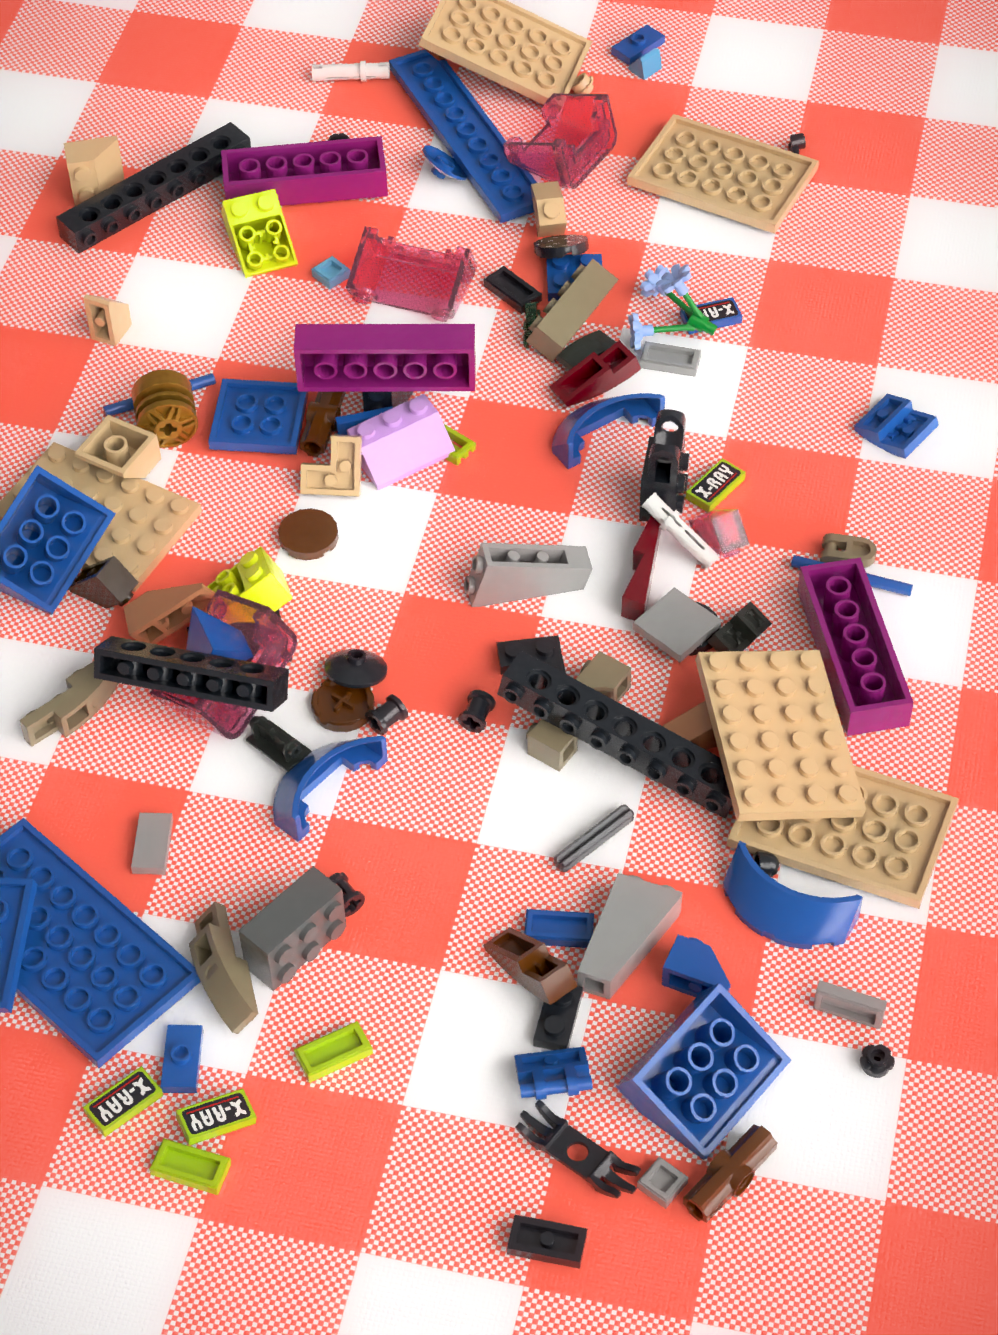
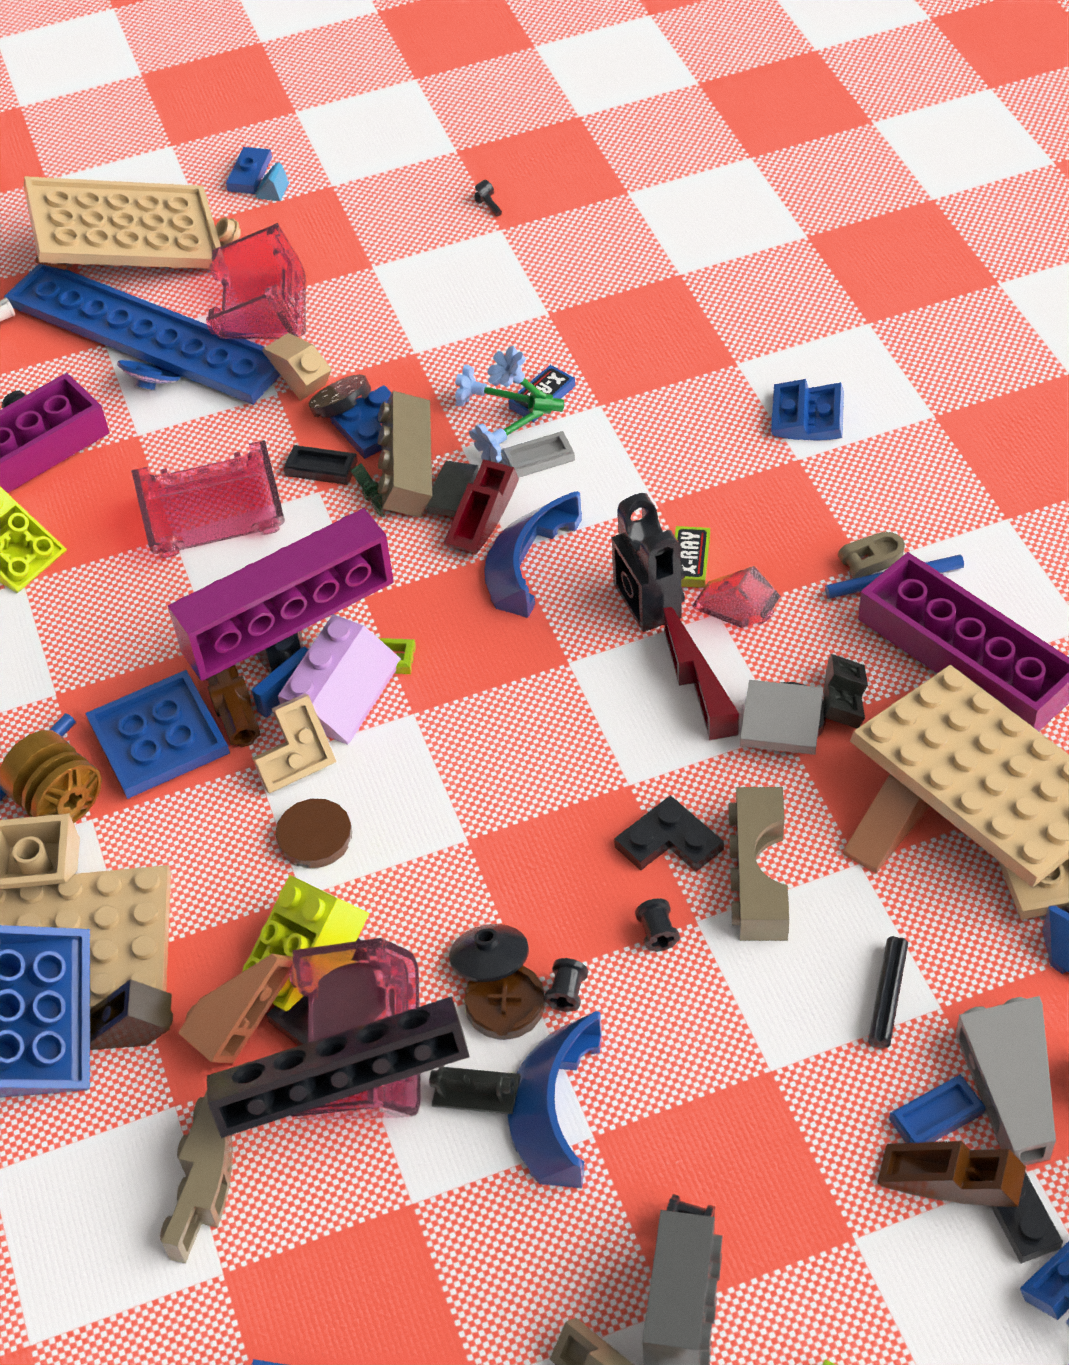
camera: 30 degrees left, 0 degrees up
light grey tile [131,812,173,875] -> none
blue slope [186,606,254,661] -> none
medium azure tile [311,256,351,289] -> none
light grey slope [464,543,593,607] -> none
black brick [497,650,733,819] -> none
tan plate [627,114,819,234] -> none
white pin [641,492,720,570] -> none

